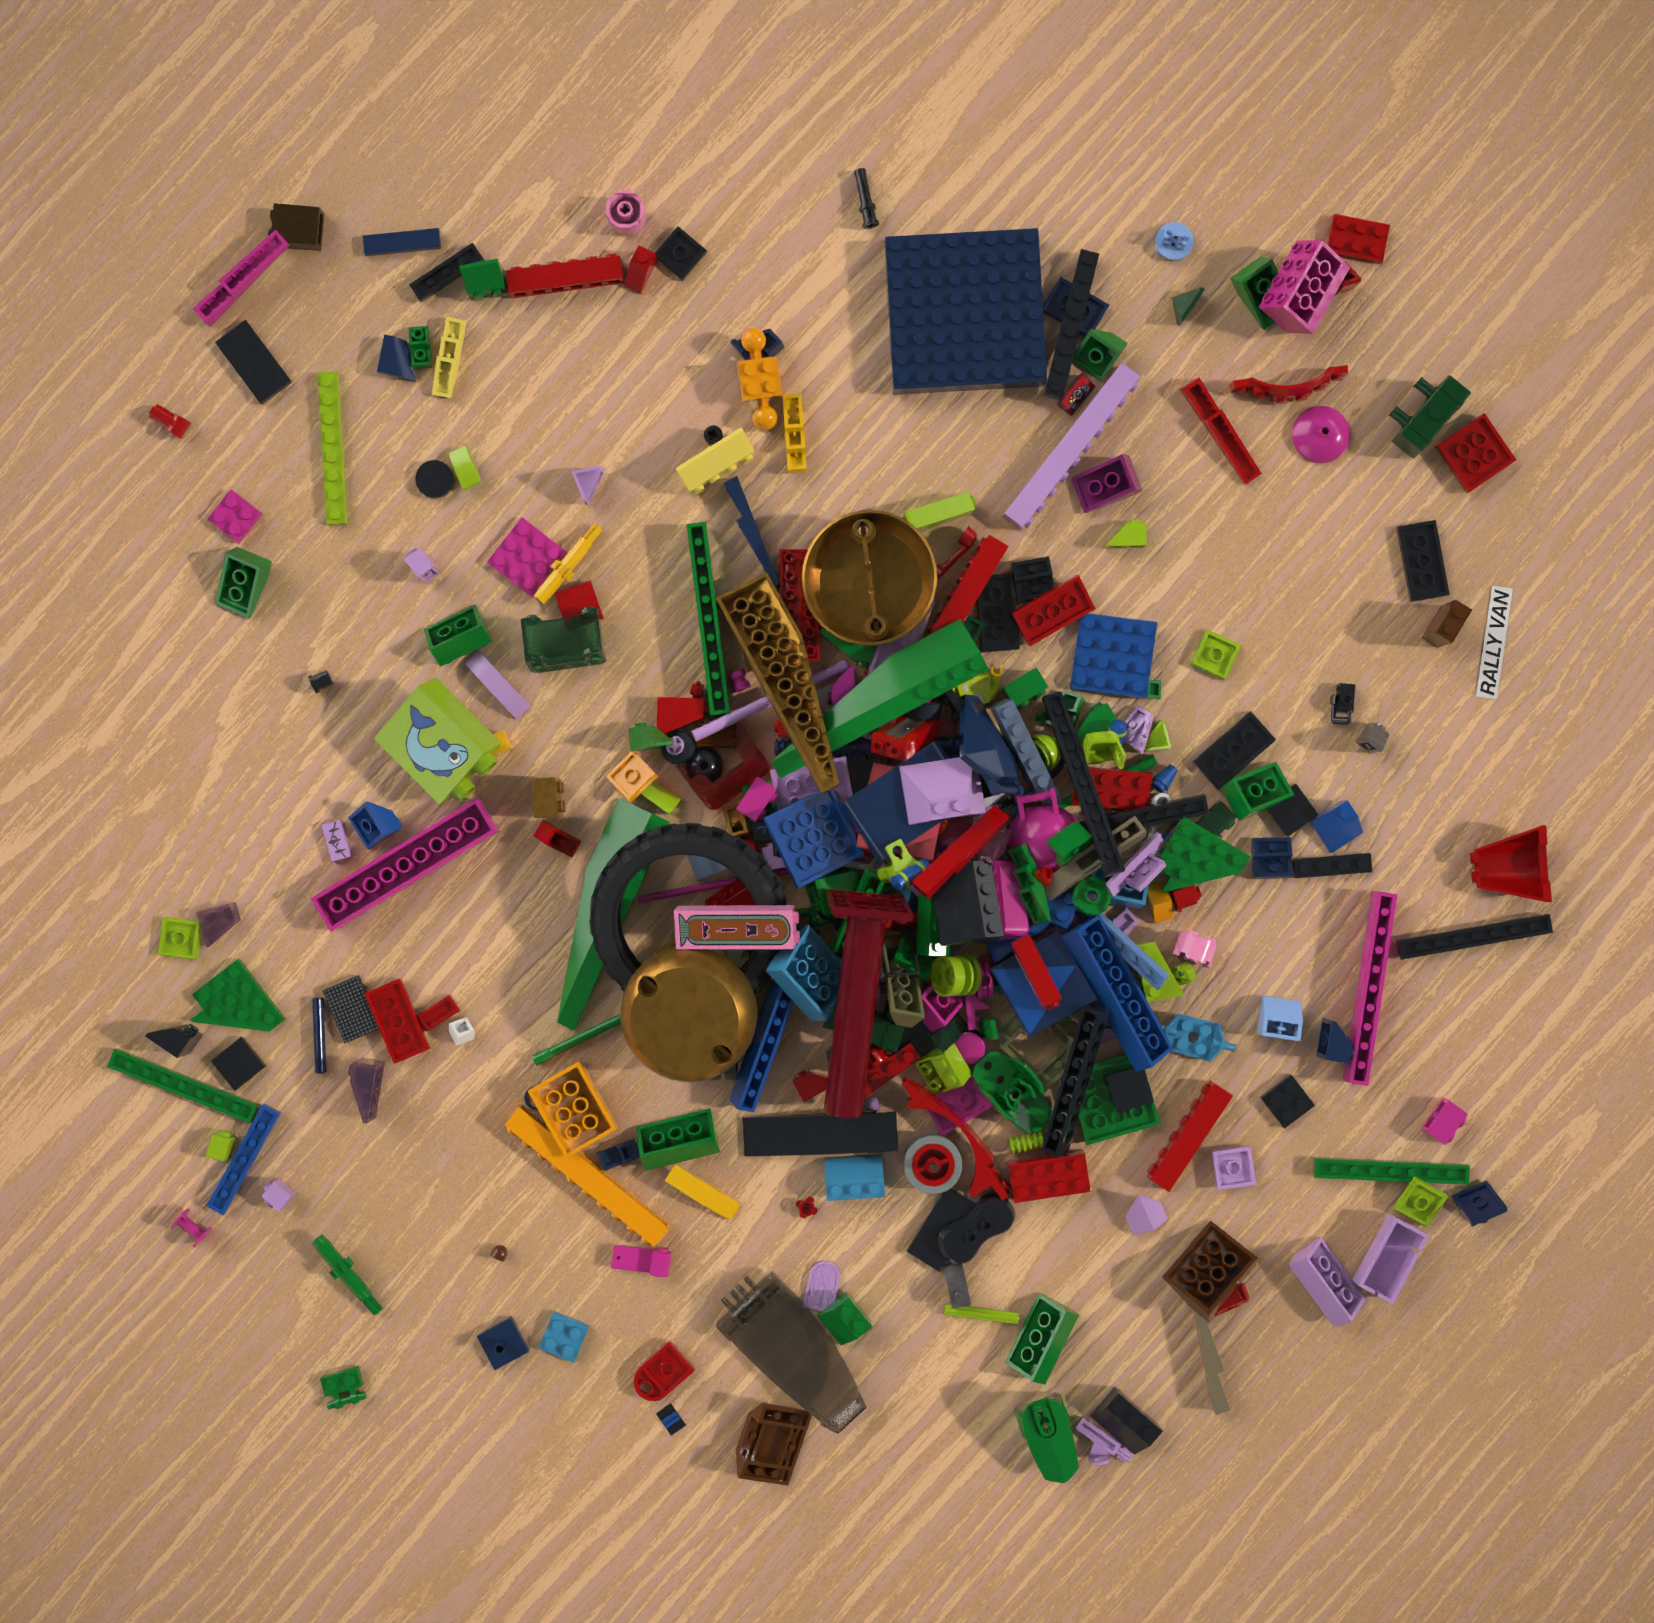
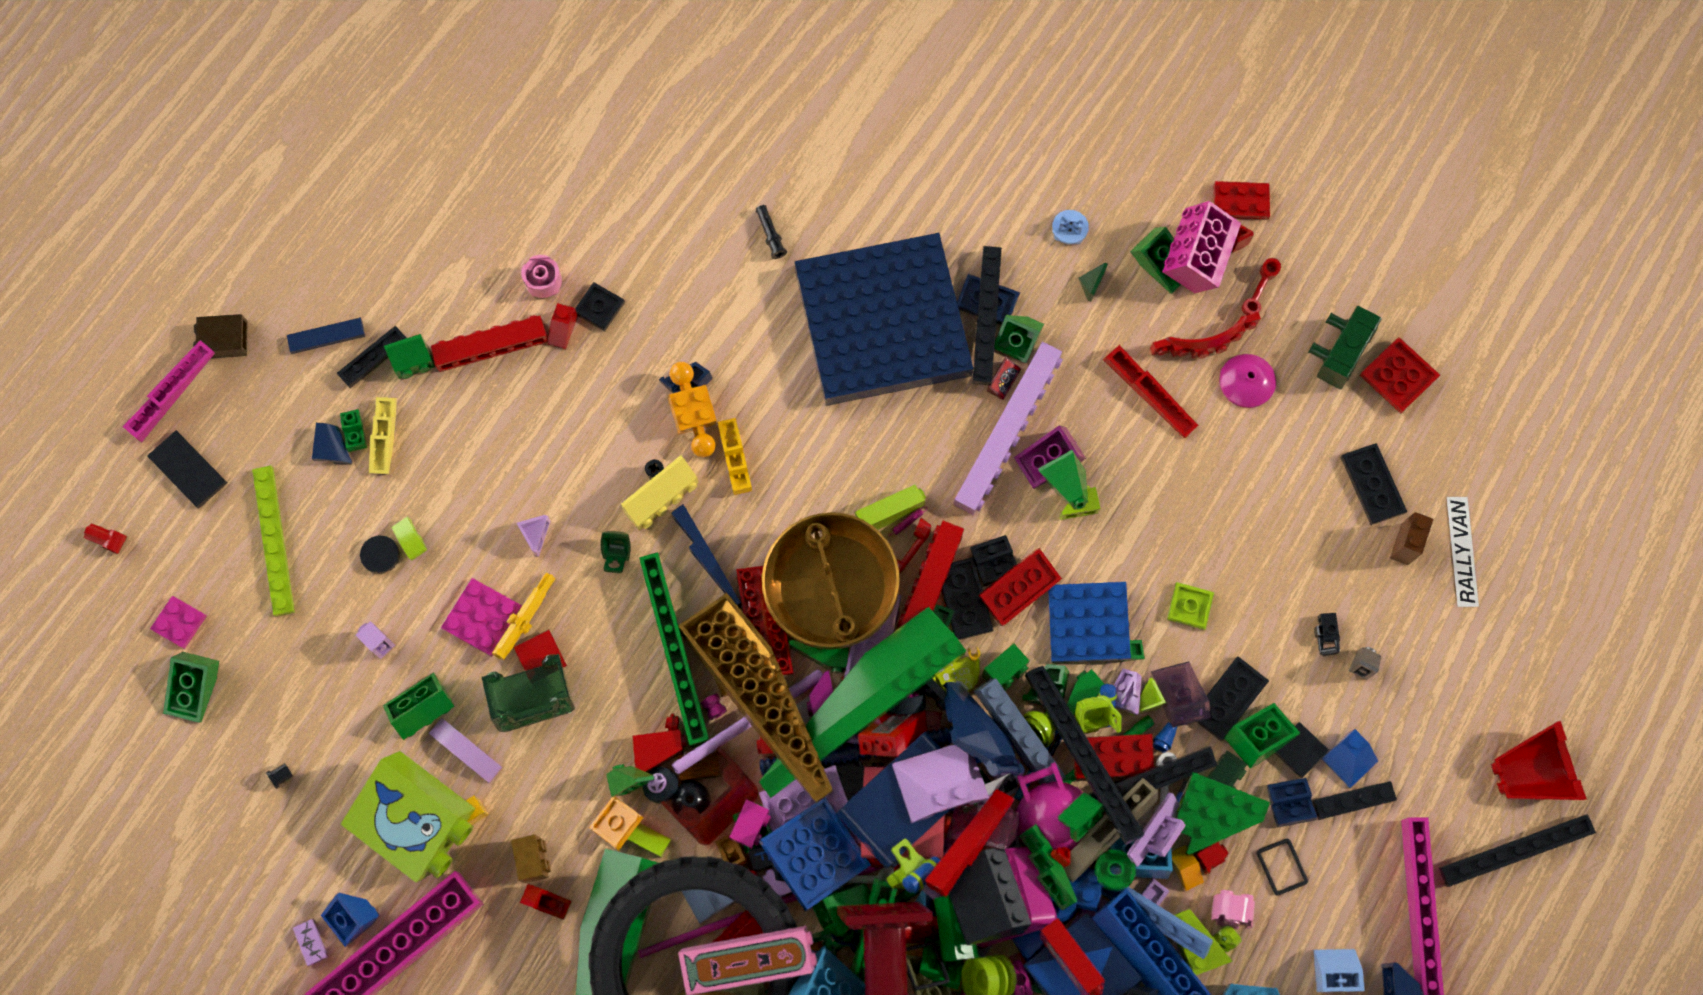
camera: 10 degrees left, 15 degrees down
none -> dark green piece [600,531,631,573]
none -> dark pink piece [888,506,928,536]
none -> green slope [1039,450,1088,510]
none -> clear purple slope [1151,661,1210,728]
none -> red piece [1241,258,1281,315]
none -> black piece [1257,839,1308,896]

